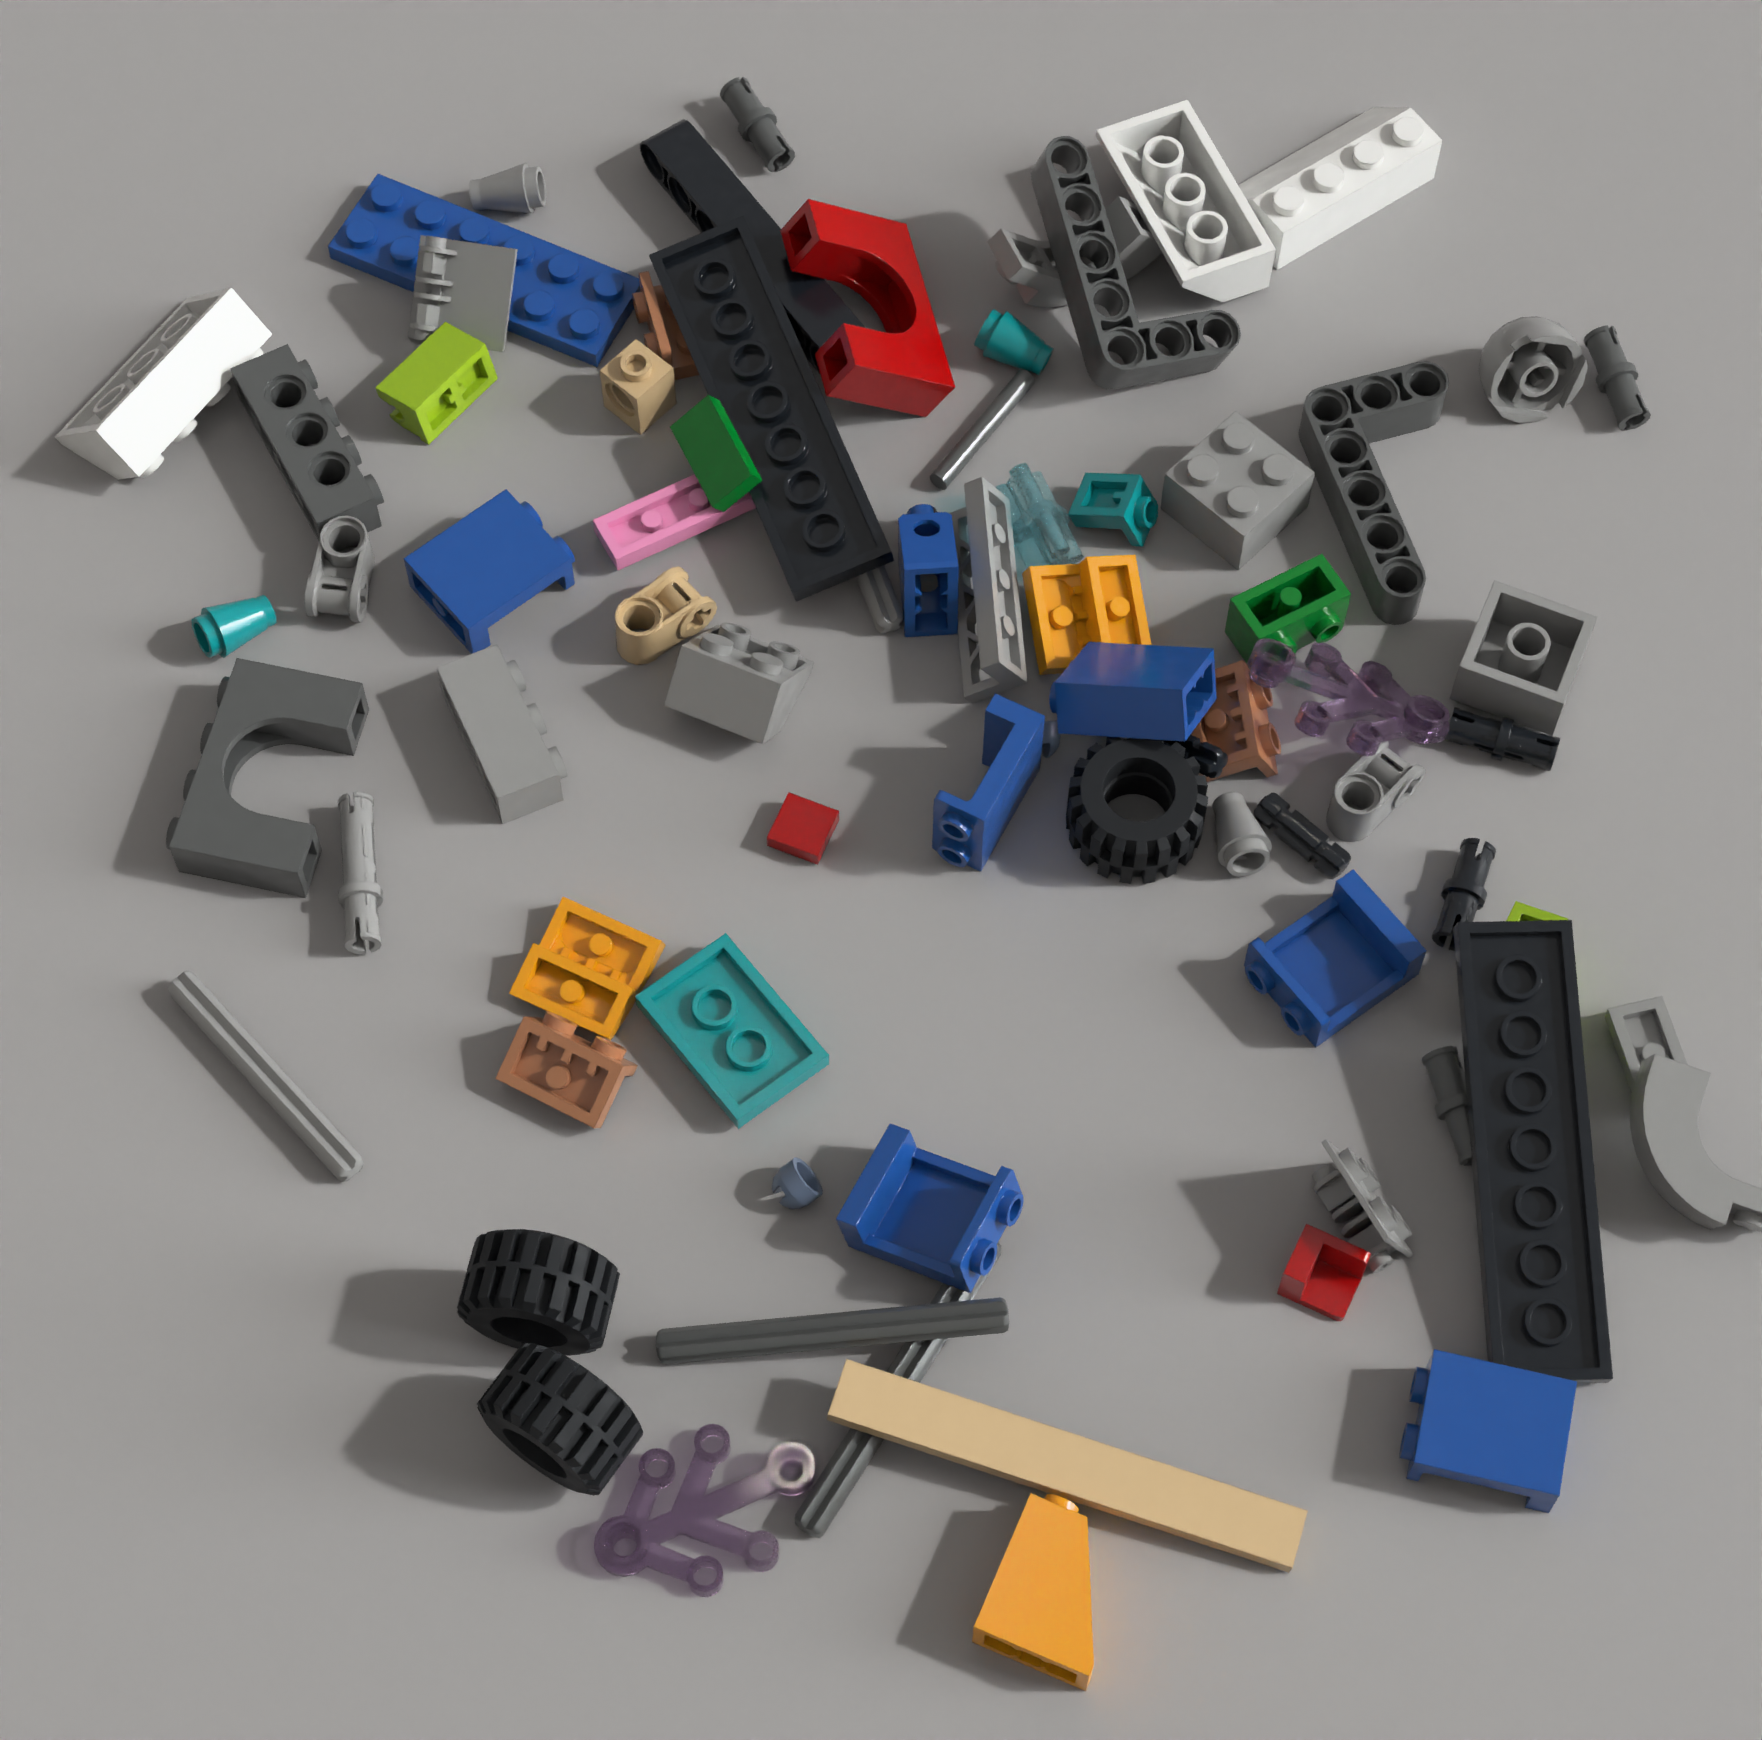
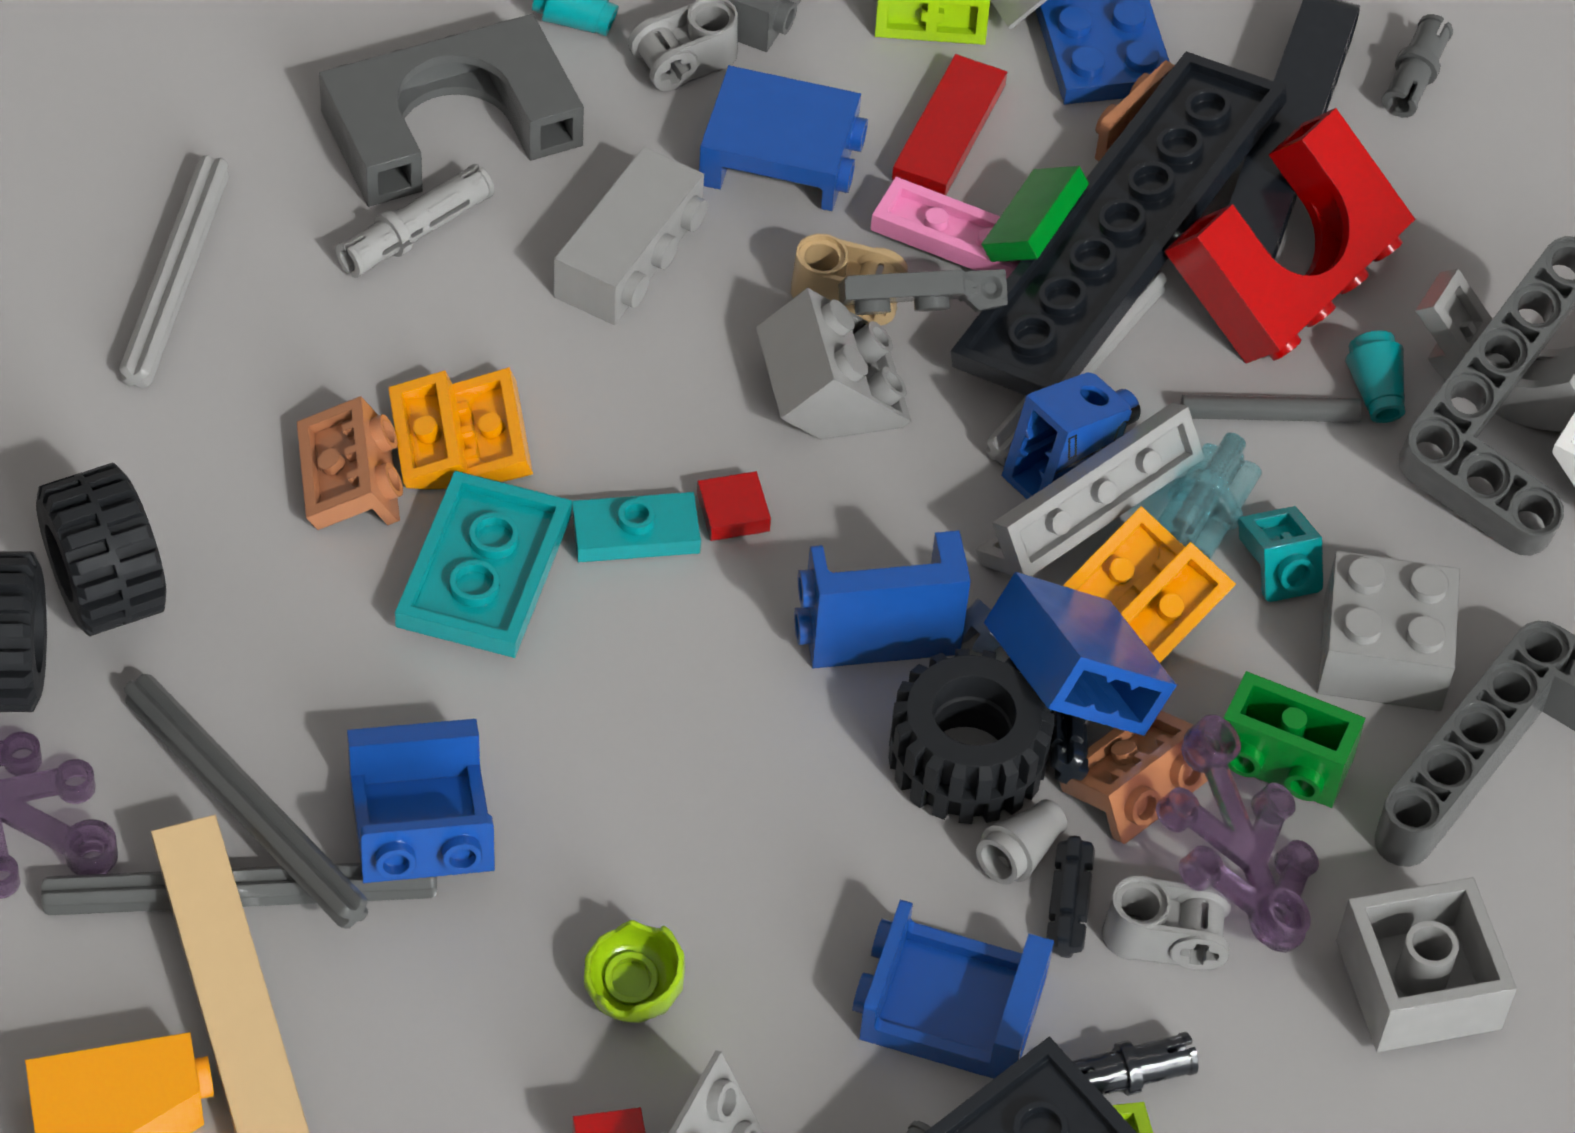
camera: 50 degrees right, 10 degrees down
tan brick [599,339,677,435] -> none
sand blue hinge [771,1157,823,1209] -> none
black pin [1445,707,1560,771] -> none
none -> teal plate [572,492,701,563]
none -> lime hair [583,920,686,1023]
none -> dark grey hinge [838,269,1008,315]
none -> red tile [892,54,1008,195]

